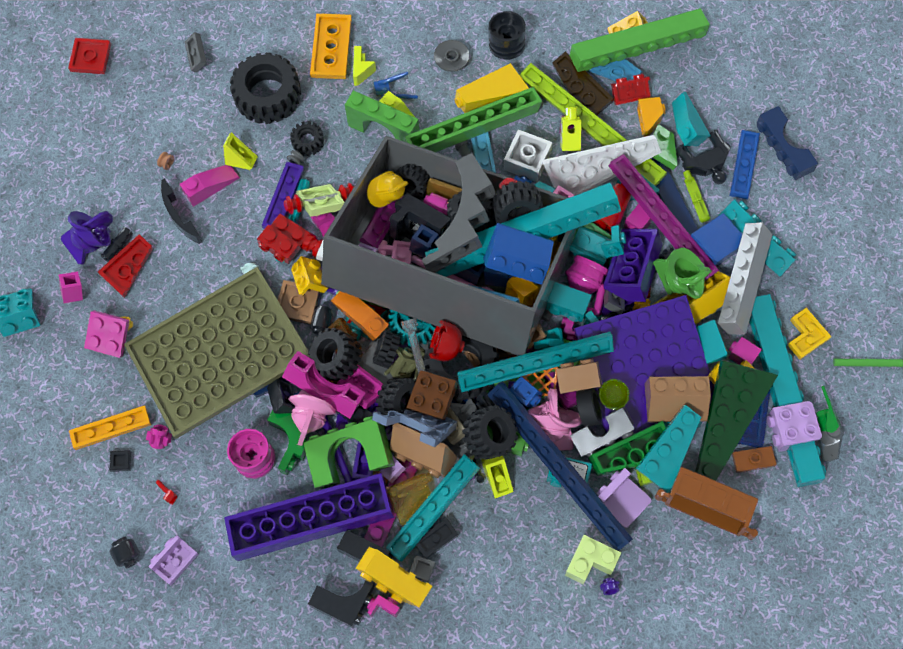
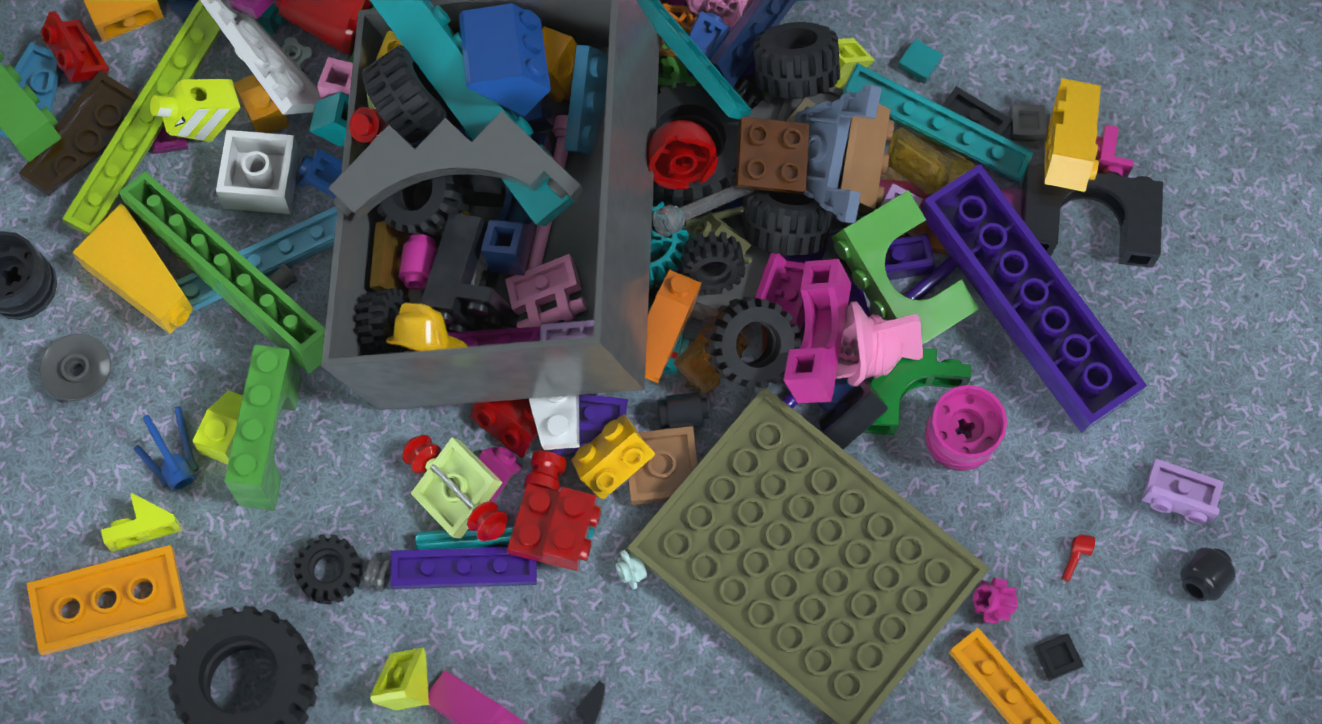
camera: 115 degrees left, 0 degrees up
none -> teal tile [897,39,943,84]

